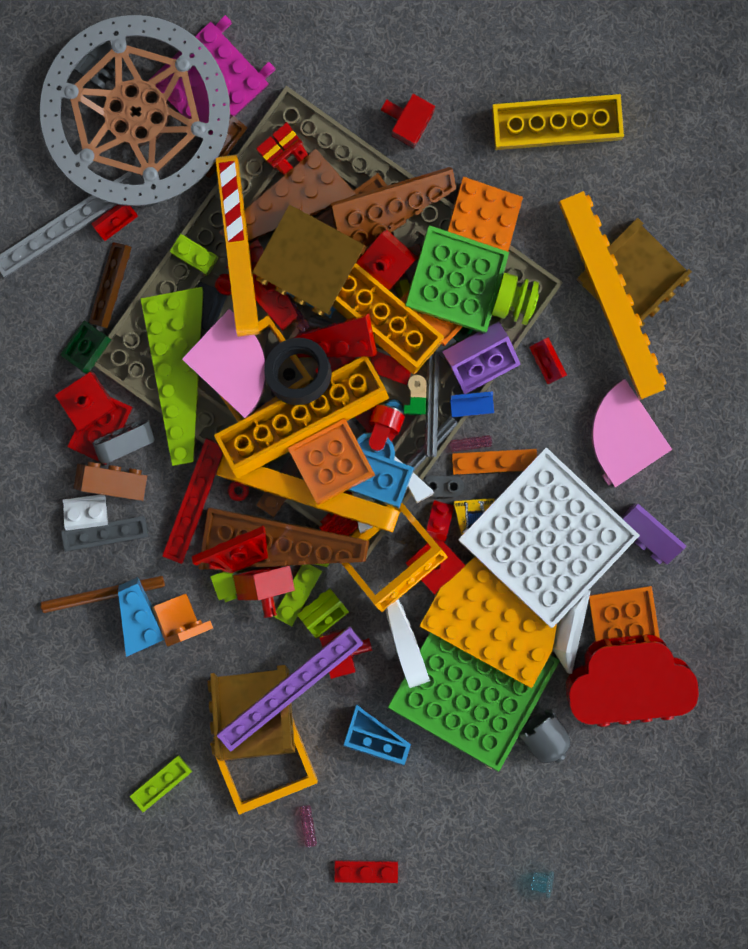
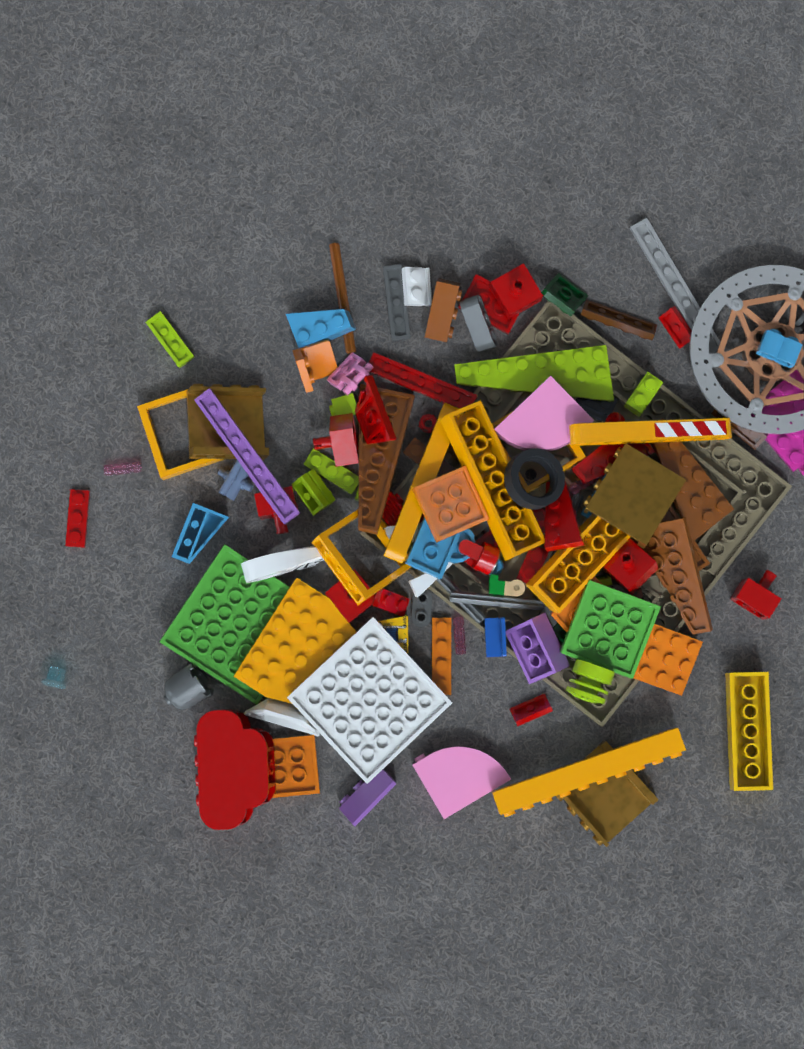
camera: 95 degrees right, 5 degrees down
red hips [256,122,308,176] -> none
none -> sand blue pin [218,460,254,501]
none -> bright pink plate [327,353,373,396]
none -> dark azure brick [756,329,803,368]

